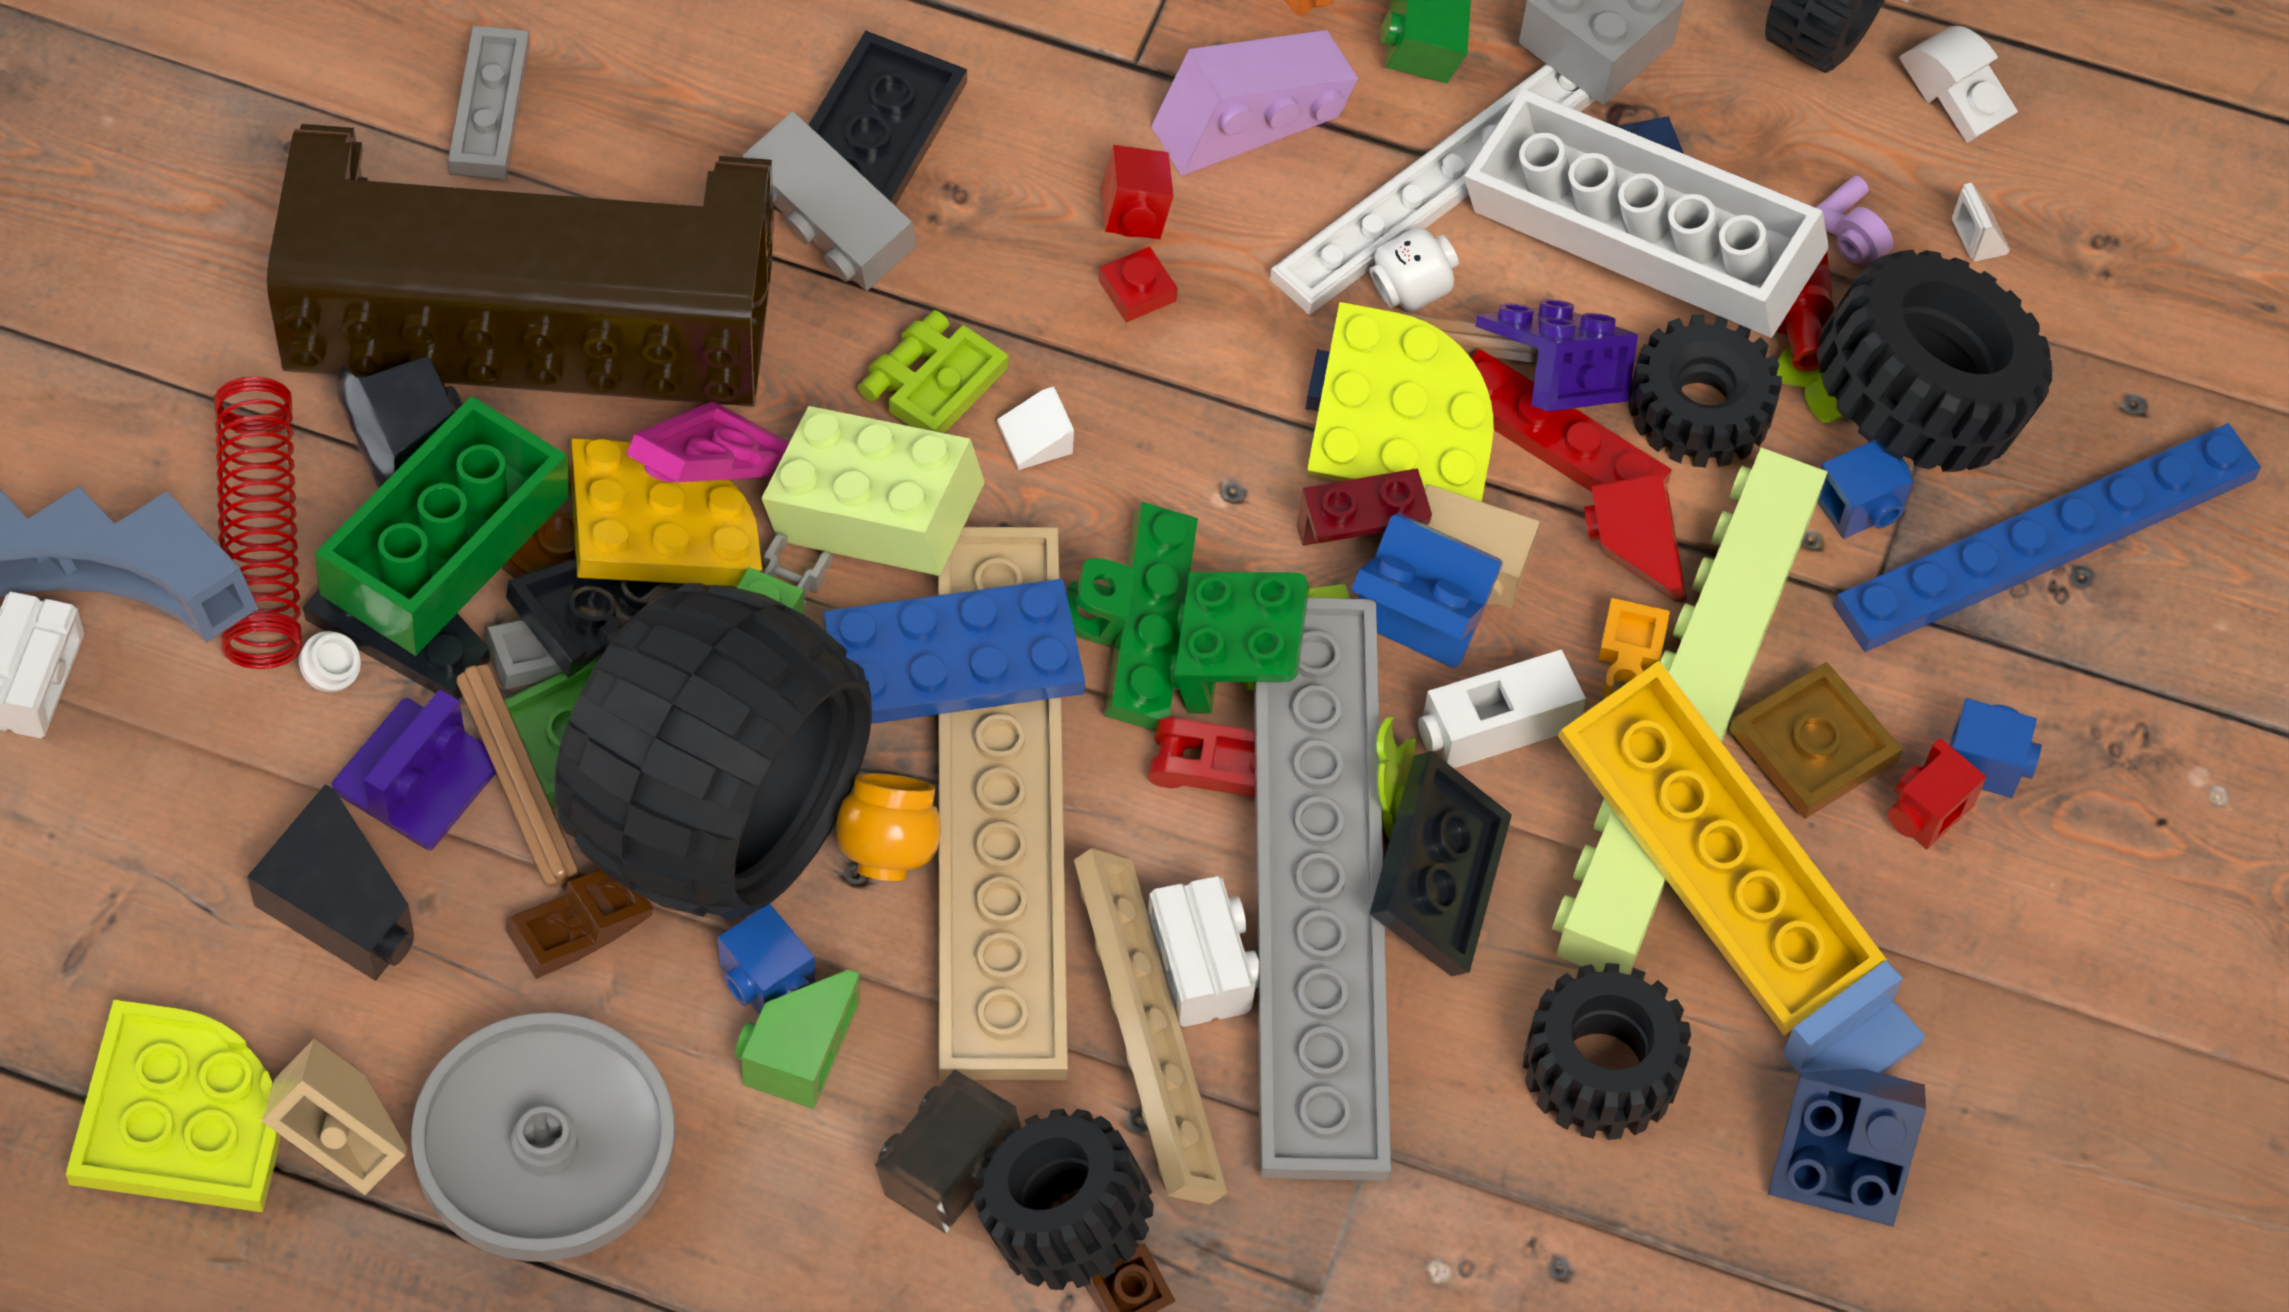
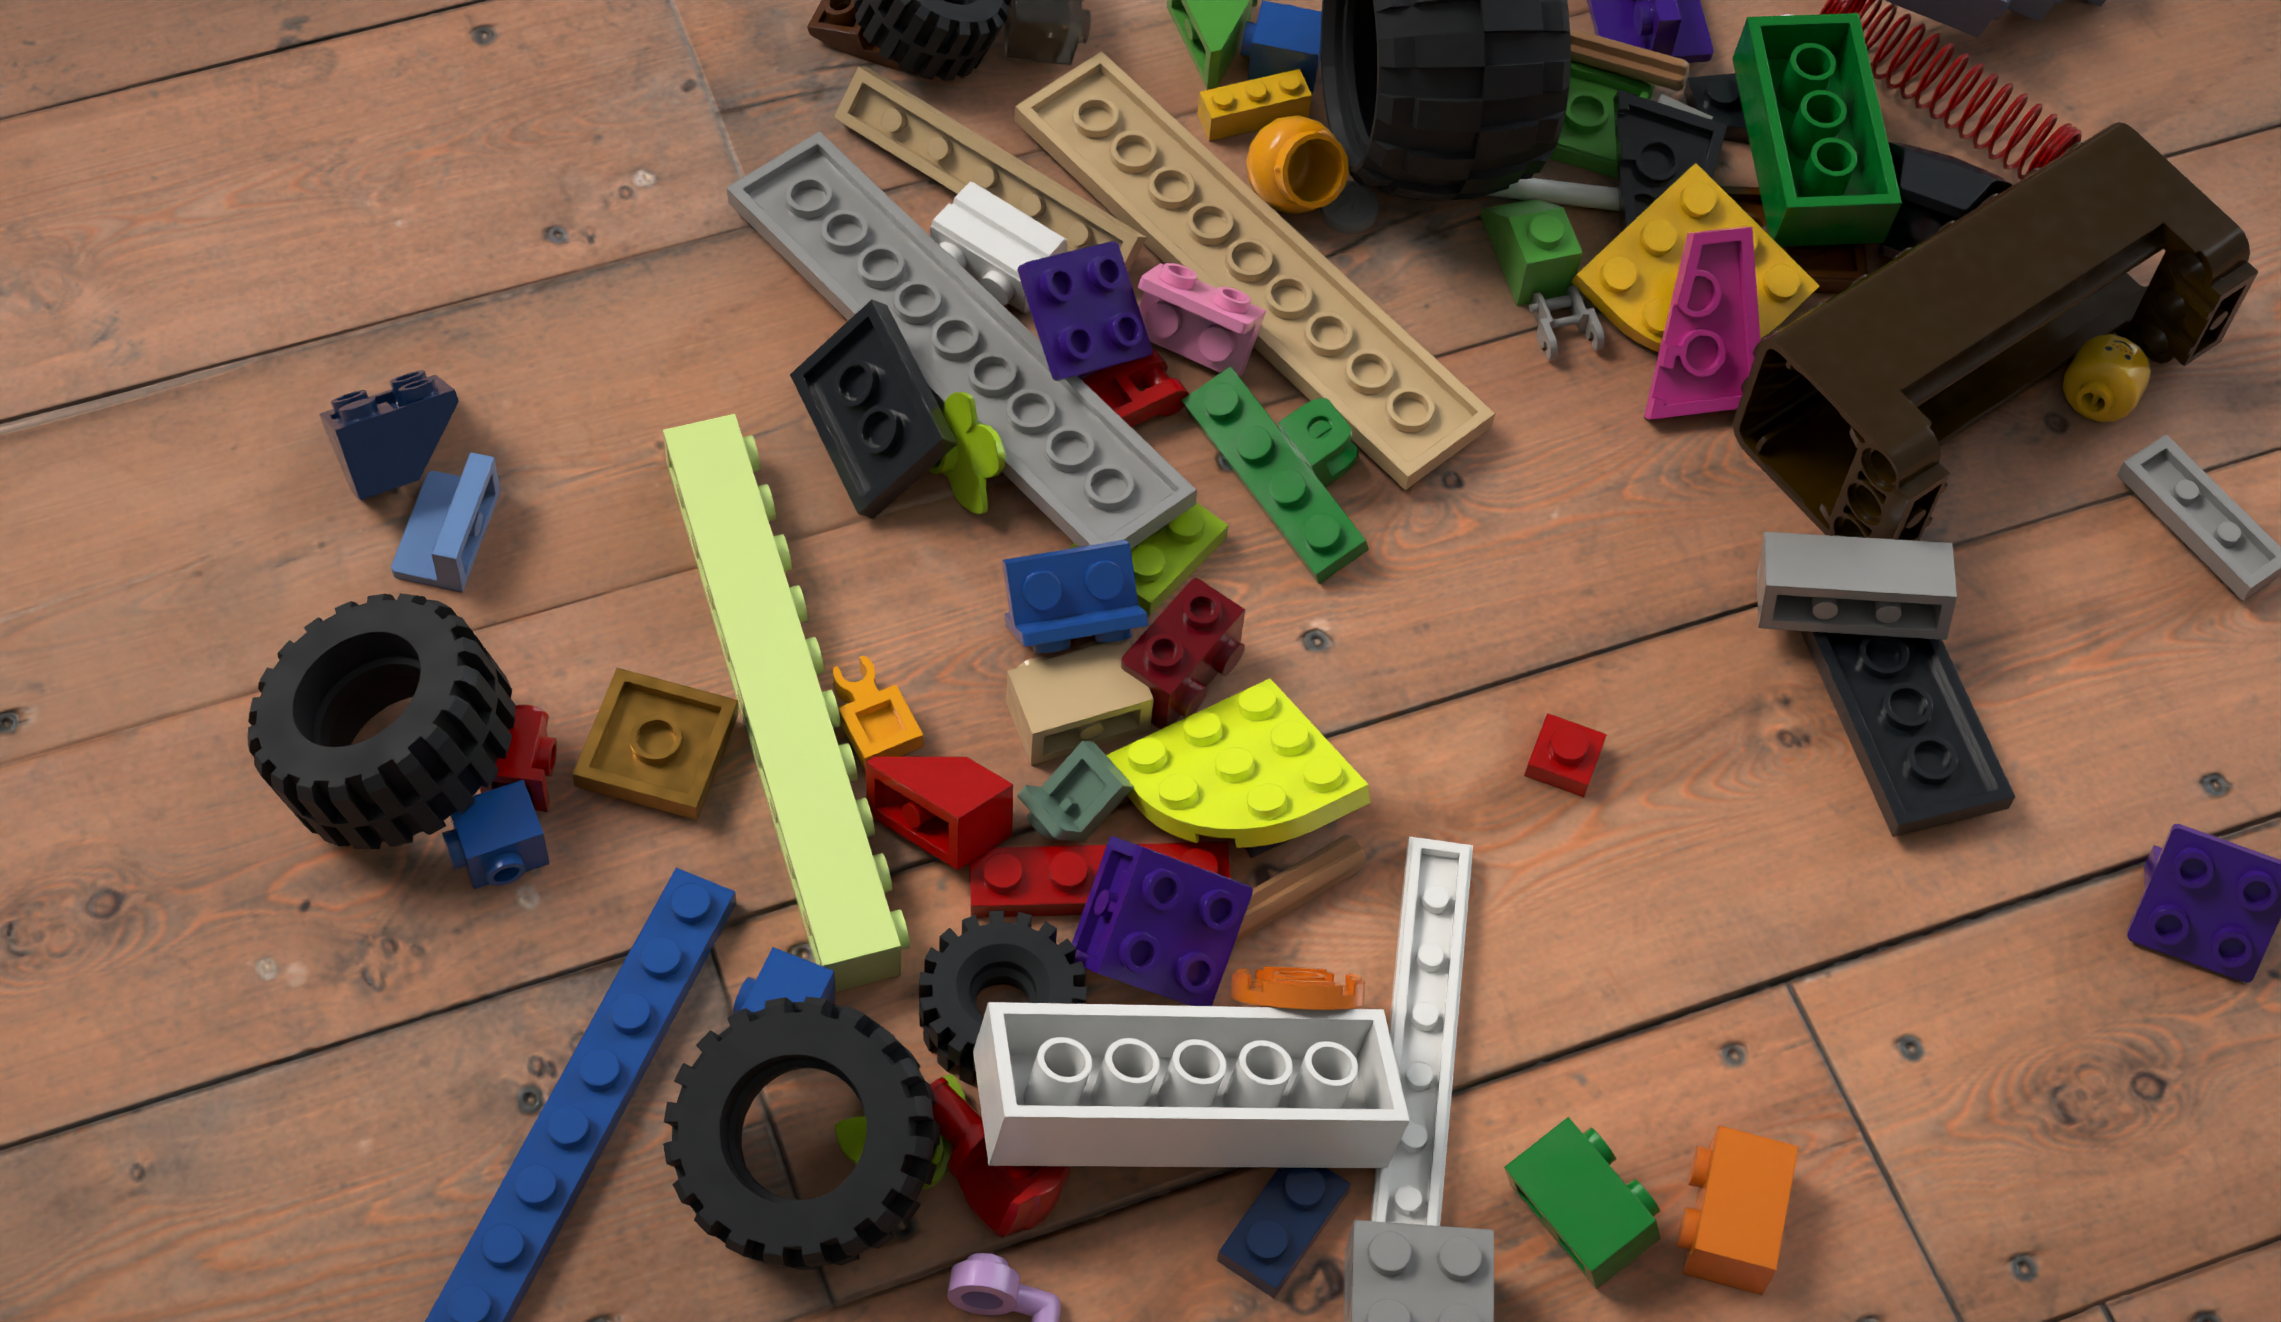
camera: 140 degrees right, 0 degrees up
yellowish green brick [761,406,985,576] -> none
blue plate [823,579,1085,724] -> none
lime plate [858,310,1009,433] -> none
white slope [997,386,1074,470] -> none
red brick [1101,144,1174,240] -> none
lavender wedge [1151,30,1359,176] -> none
green bracket [1170,572,1309,714] -> none
white head [1370,227,1459,312] -> none
white brick [1418,649,1586,768] -> none
black tyre [1523,963,1691,1140] -> none
yellow arch [1557,661,1887,1036] -> none
none -> black tyre [247,593,515,849]
none -> dark purple bracket [1017,241,1152,381]
none -> sand green bracket [1017,740,1134,842]
none -> bright pink bracket [1138,263,1266,377]
none -> yellow piece [1197,69,1312,141]
none -> orange tile [1231,966,1365,1010]

